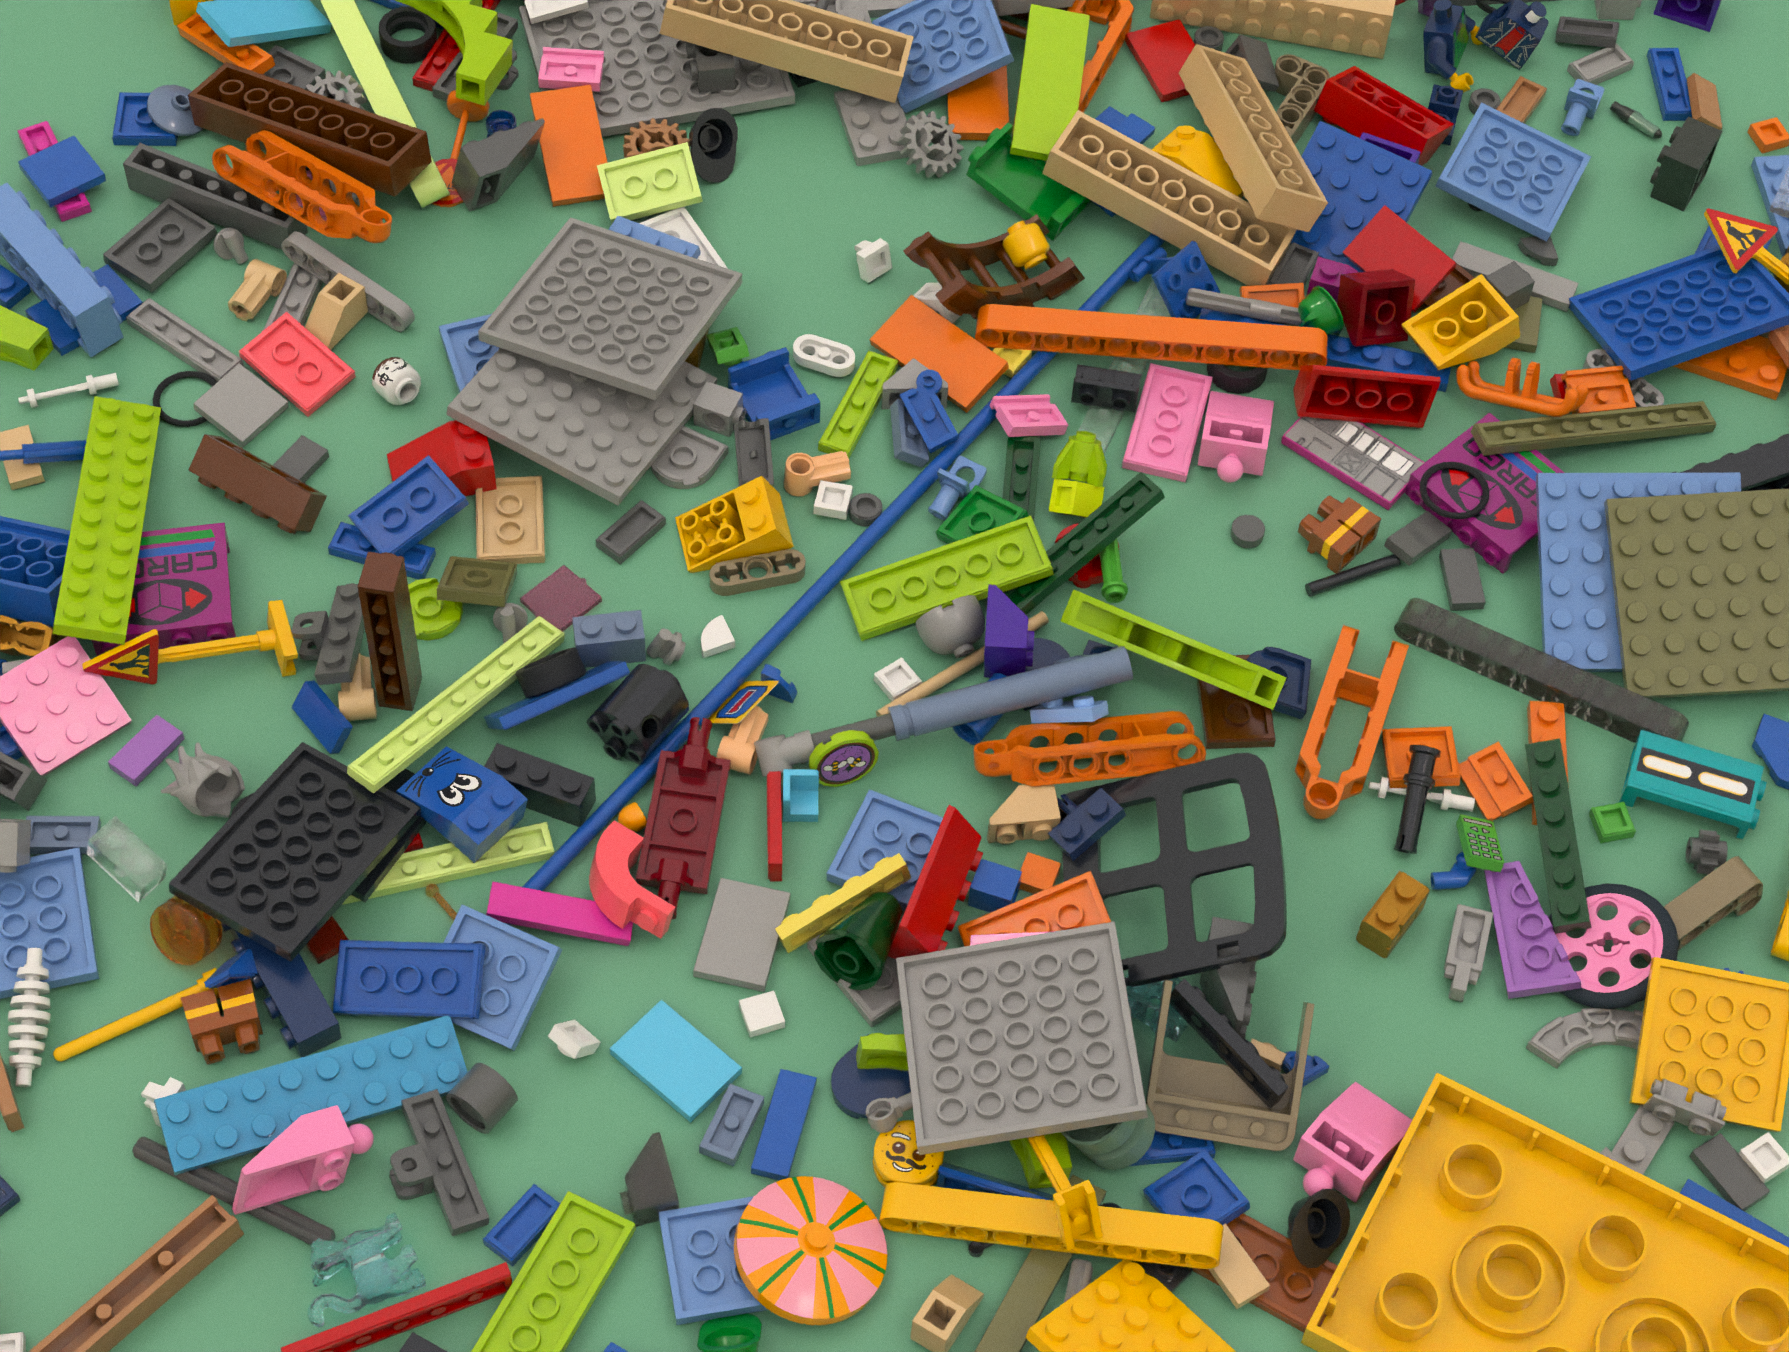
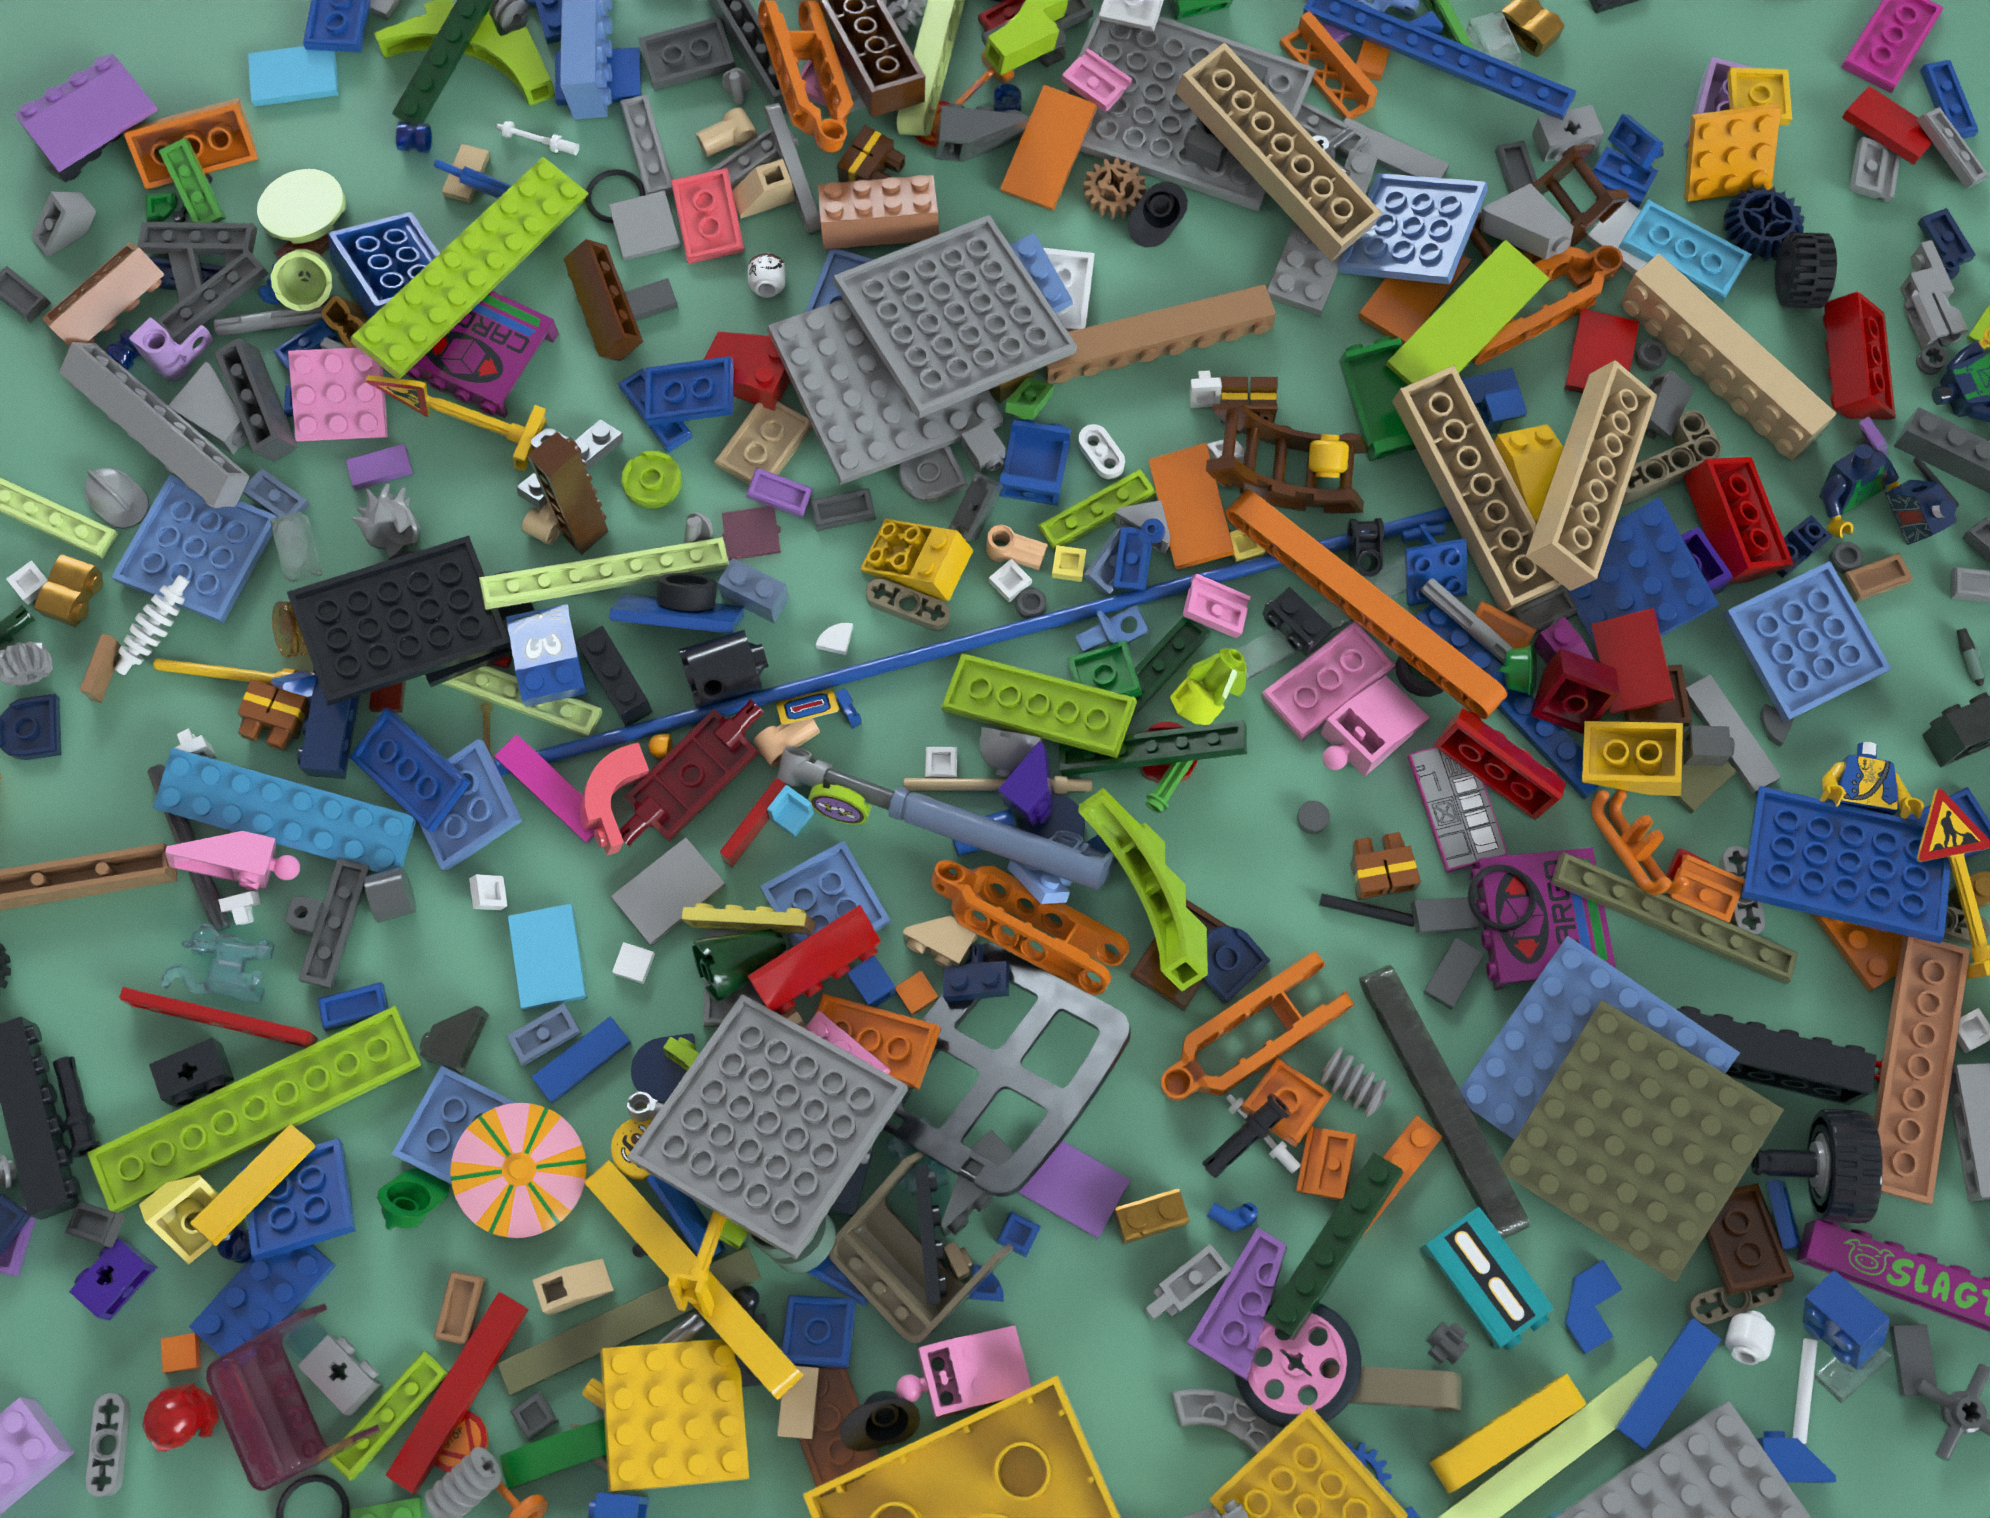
camera: 40 degrees right, 15 degrees up
blue tile [291,680,353,754] -> none
olive tile [437,556,517,607] -> none
yellowish green plate [597,142,703,224] -> none
light grey plate [646,629,685,665] -> none
light grey gear [898,111,964,178] -> none
bright green tile [1456,814,1505,872] -> none
medium blue bracket [1561,79,1604,136] -> none
bright green tile [1589,802,1636,843] -> none
none -> white tile [218,891,261,925]
none -> medium lavender tile [746,467,813,518]
none -> nougat brick [818,175,939,250]
none -> reddish brown hips [837,125,905,182]
none -> blue tile [996,1211,1041,1257]
none -> medium lavender tile [1017,1141,1130,1239]
none -> medium nougat brick [1043,284,1276,383]
none -> light yellow plate [1052,545,1087,582]
none -> reddish brown hips [1220,377,1278,435]
none -> light grey piece [1321,1046,1393,1118]
none -> black piece [1347,518,1384,577]
none -> torso [1820,742,1924,819]

